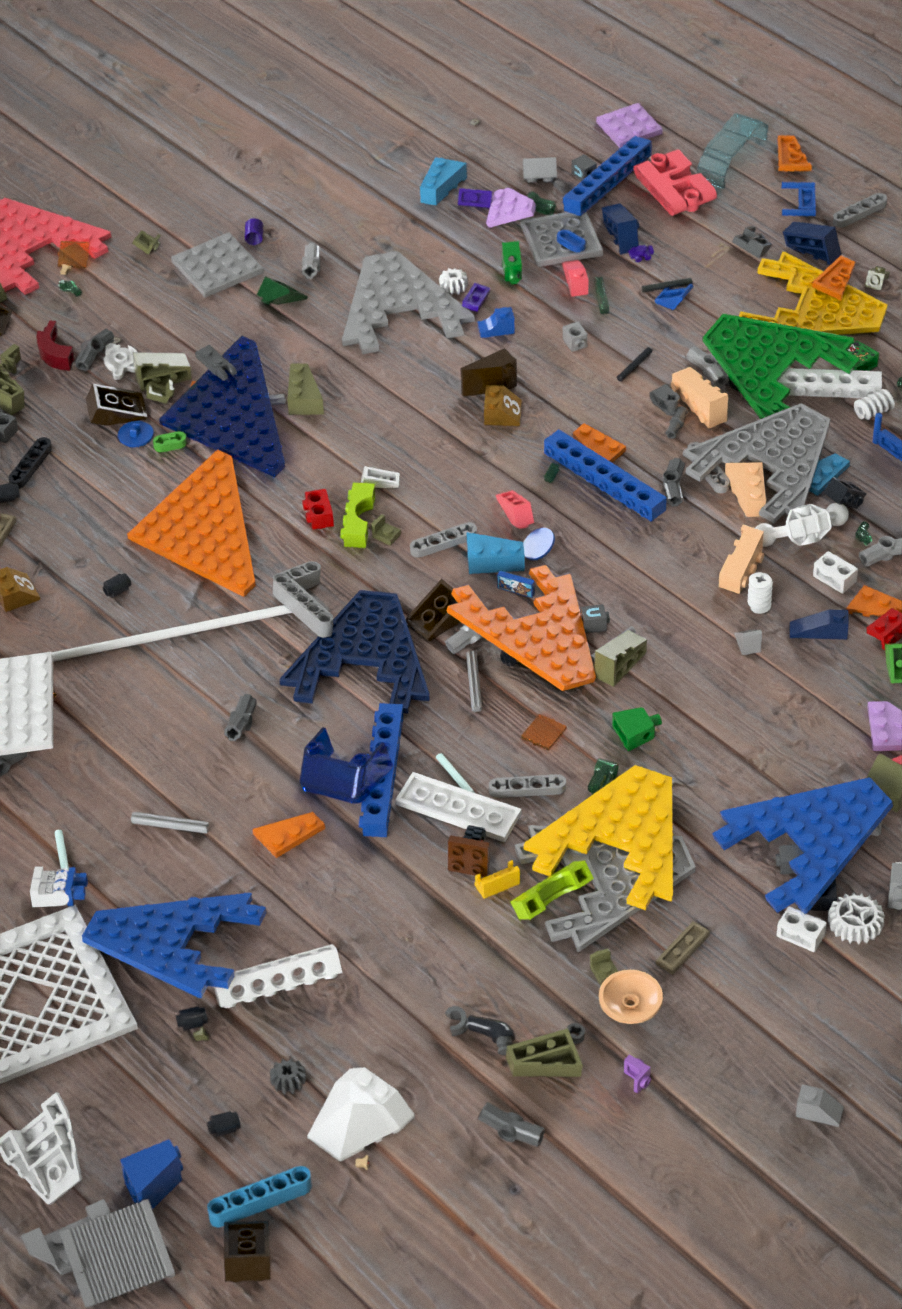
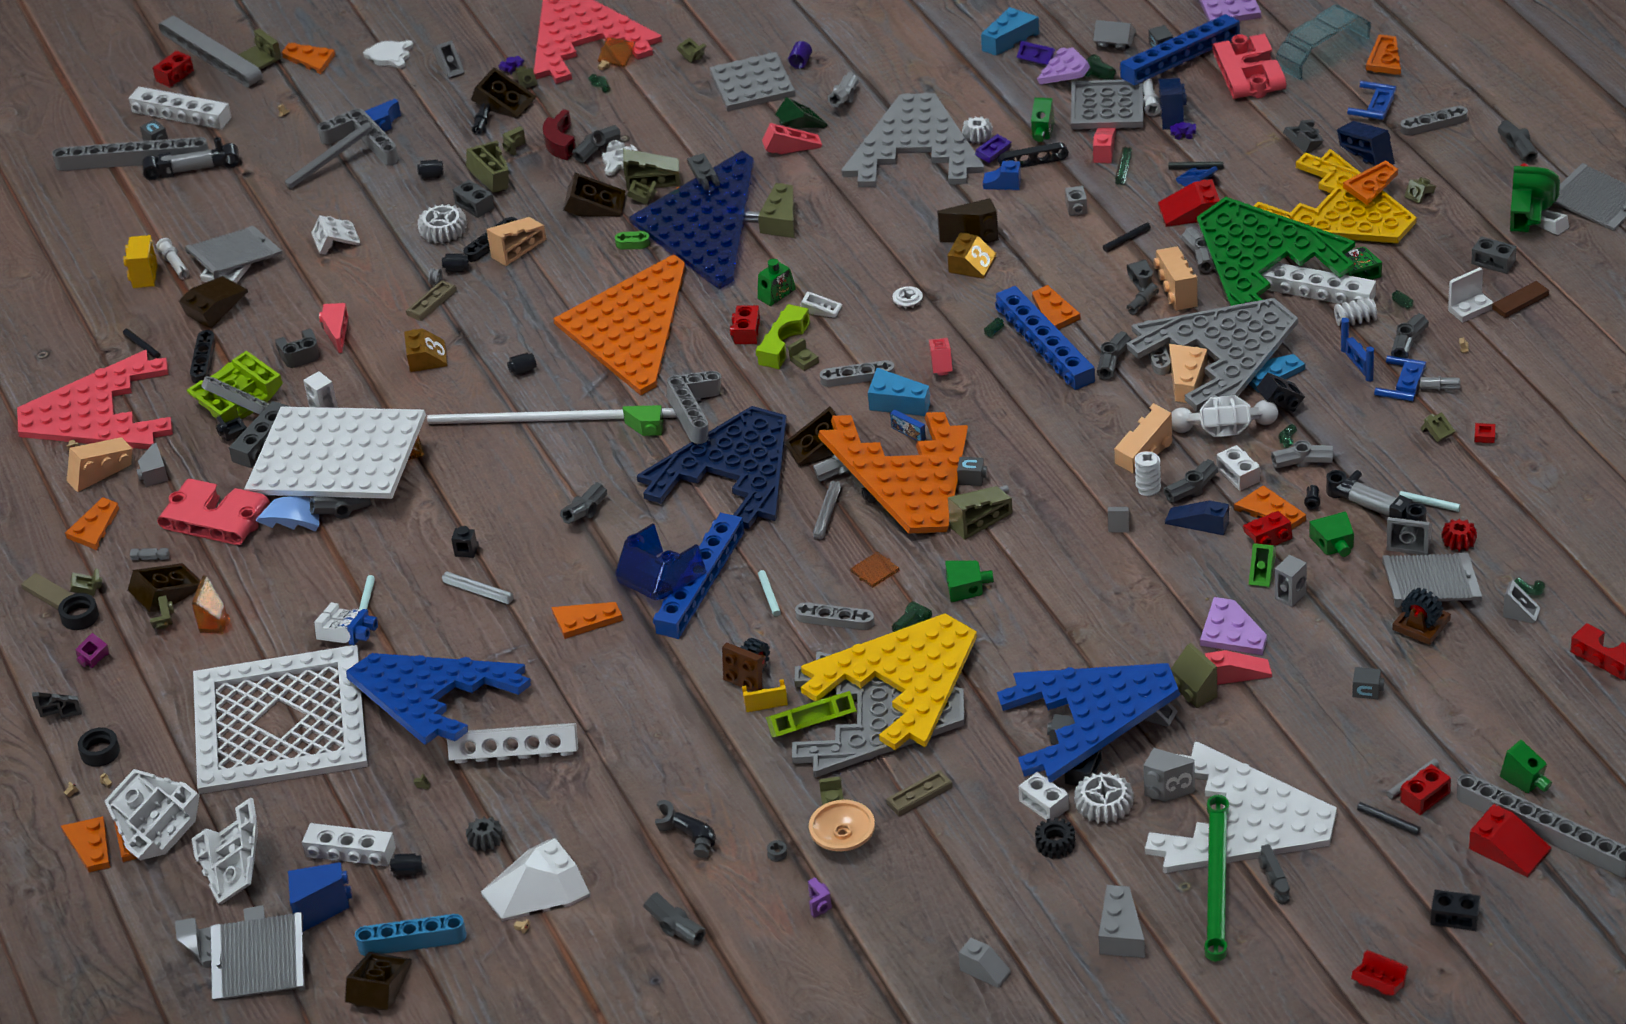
camera: 20 degrees right, 5 degrees down
blue piece [118,421,154,447] -> none
black brick [176,1006,208,1031] -> none
white plate [395,772,521,842] -> none
olive wedge [506,1028,583,1077] -> none
piece [523,528,555,560] -> none
blue tile [557,230,586,252] -> none
none -> white brick [302,823,396,867]
none -> black brick [451,526,479,558]
none -> light nougat wedge [486,217,546,266]
none -> bright green slope [623,405,664,436]
none -> green torso [757,258,796,307]
none -> coral slope [762,123,822,154]
none -> white gear [892,286,923,309]
none -> black beam [998,142,1069,168]
none -> black tyre [1035,817,1076,859]
none -> white pin [1143,78,1161,116]
none -> red slope [1158,179,1220,227]
none -> dark grey piece [1164,459,1218,503]

